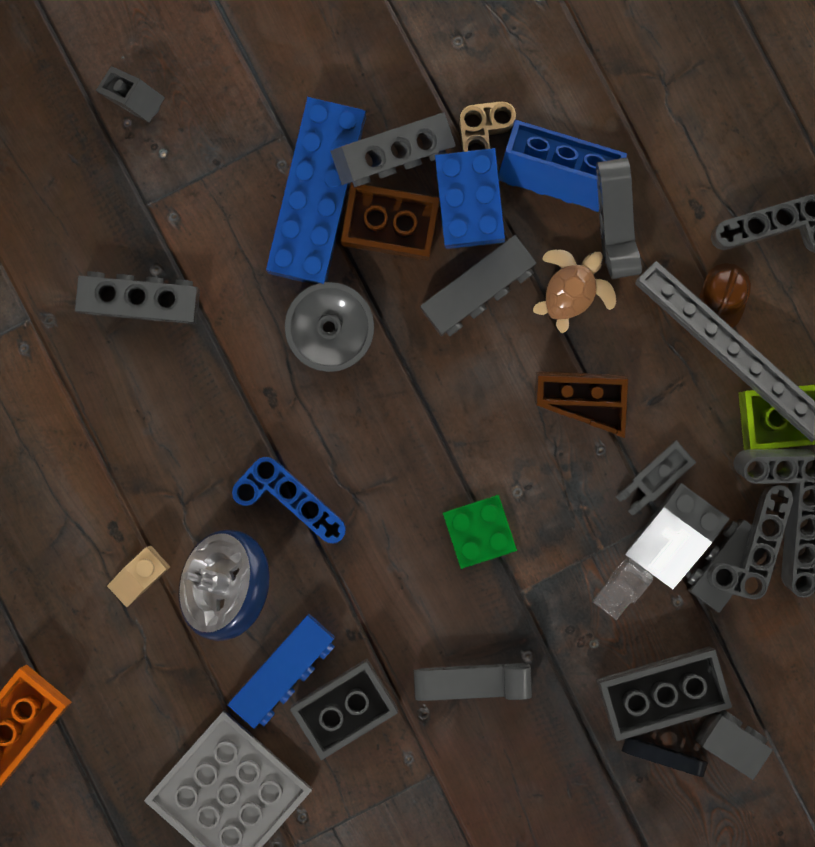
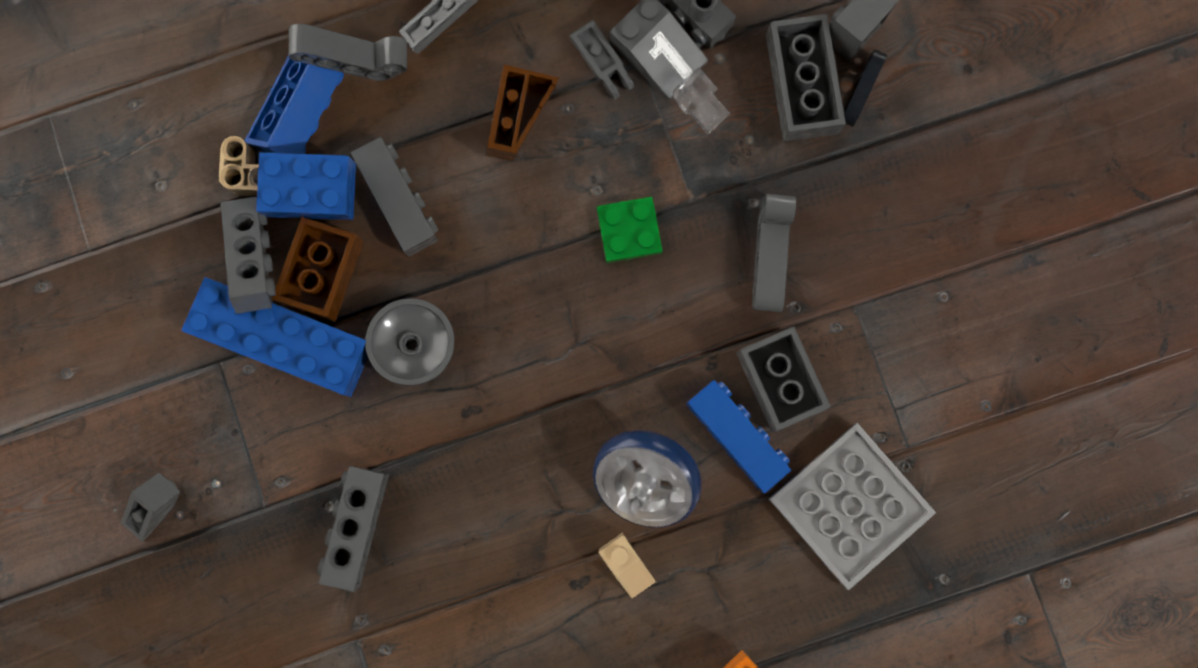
camera: 80 degrees left, 5 degrees down
blue beam [232,457,346,544] -> none
animal [533,250,616,333] -> none

